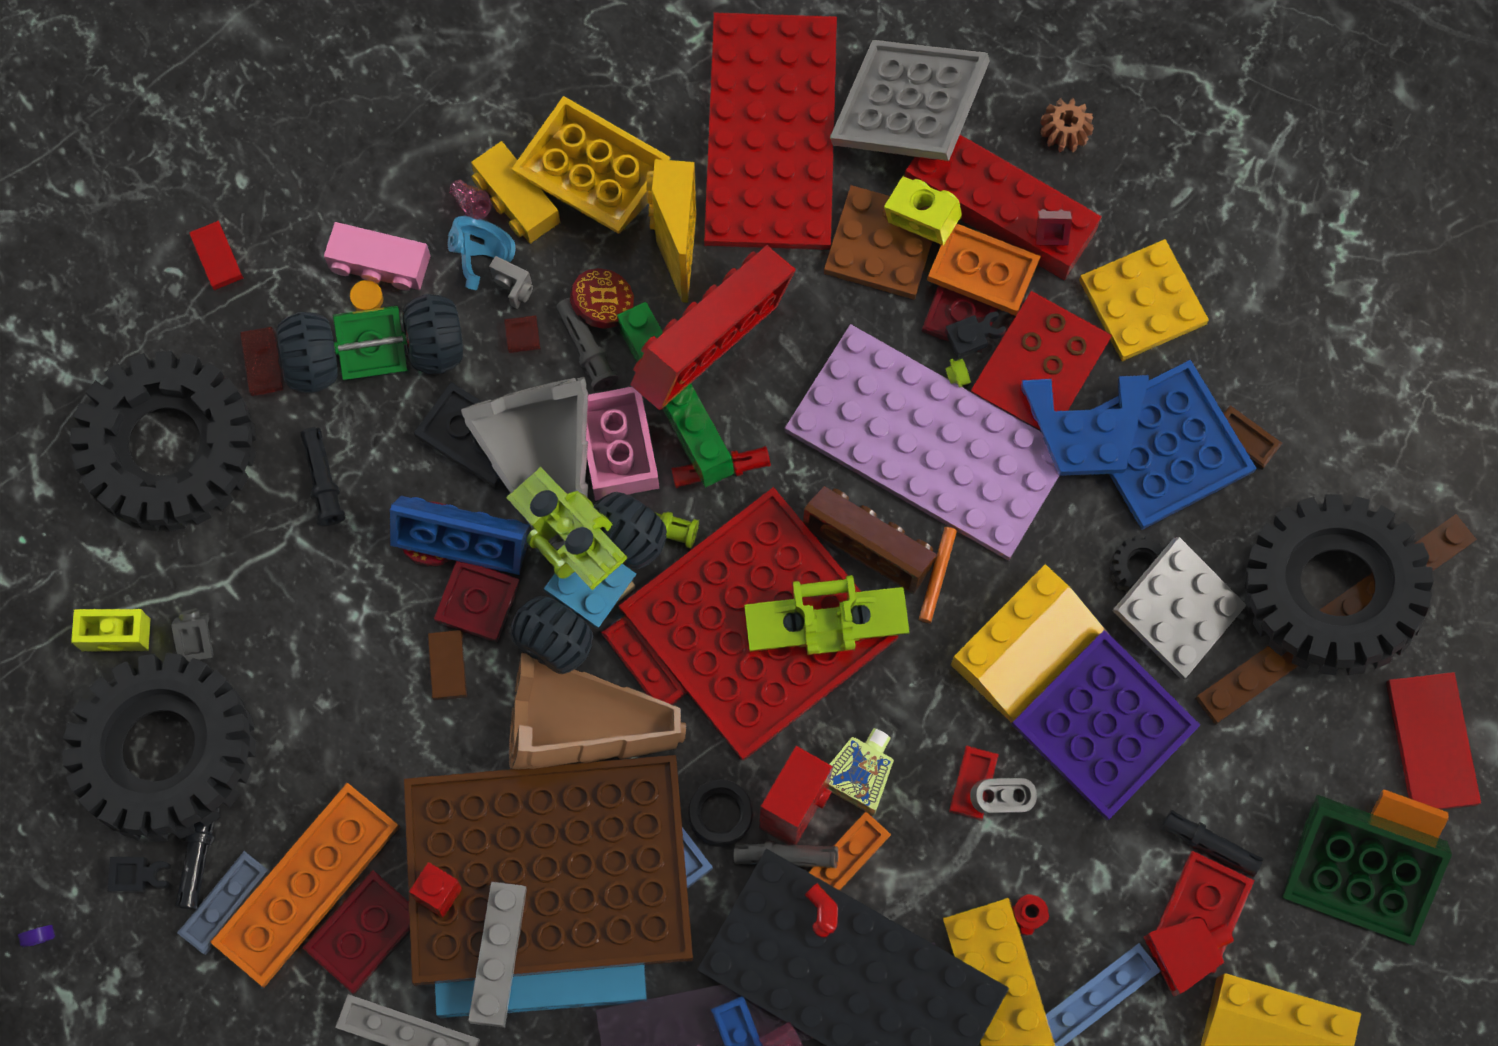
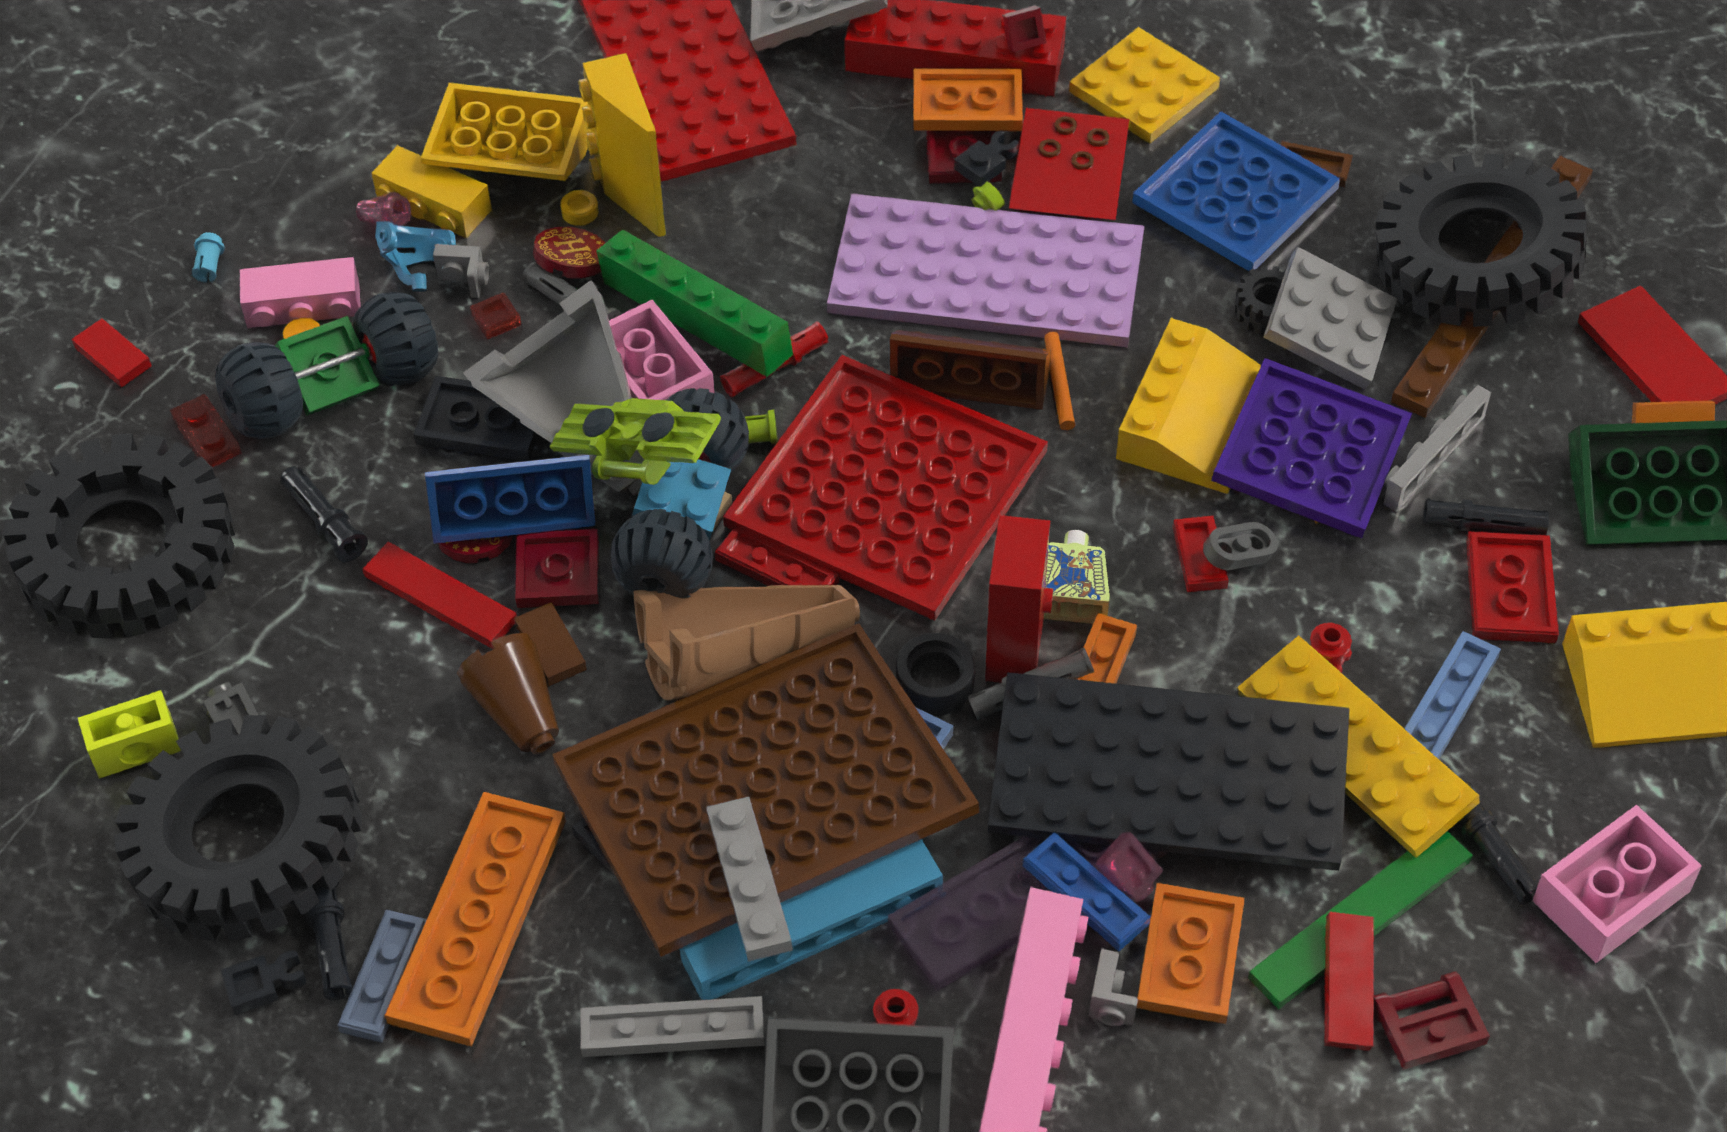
camera: 20 degrees left, 20 degrees down
dark purple tile [18,925,55,948] -> none
dark red tile [303,870,410,994] -> none
red brick [409,862,462,918] -> none
red brick [630,245,796,410] -> none
lime piece [744,575,910,655] -> none
red arm [805,883,838,938] -> none
dark orange plate [824,185,933,300] -> none
neon yellow brick [884,176,962,246] -> none
blue wing [1021,375,1149,476] -> none
red torso [1143,918,1234,997] -> none
none -> medium azure pin [192,233,225,282]
none -> red tile [363,541,517,649]
none -> reddish brown cone [457,633,559,755]
none -> yellow tile [560,190,598,226]
none -> light grey plate [1383,385,1491,512]

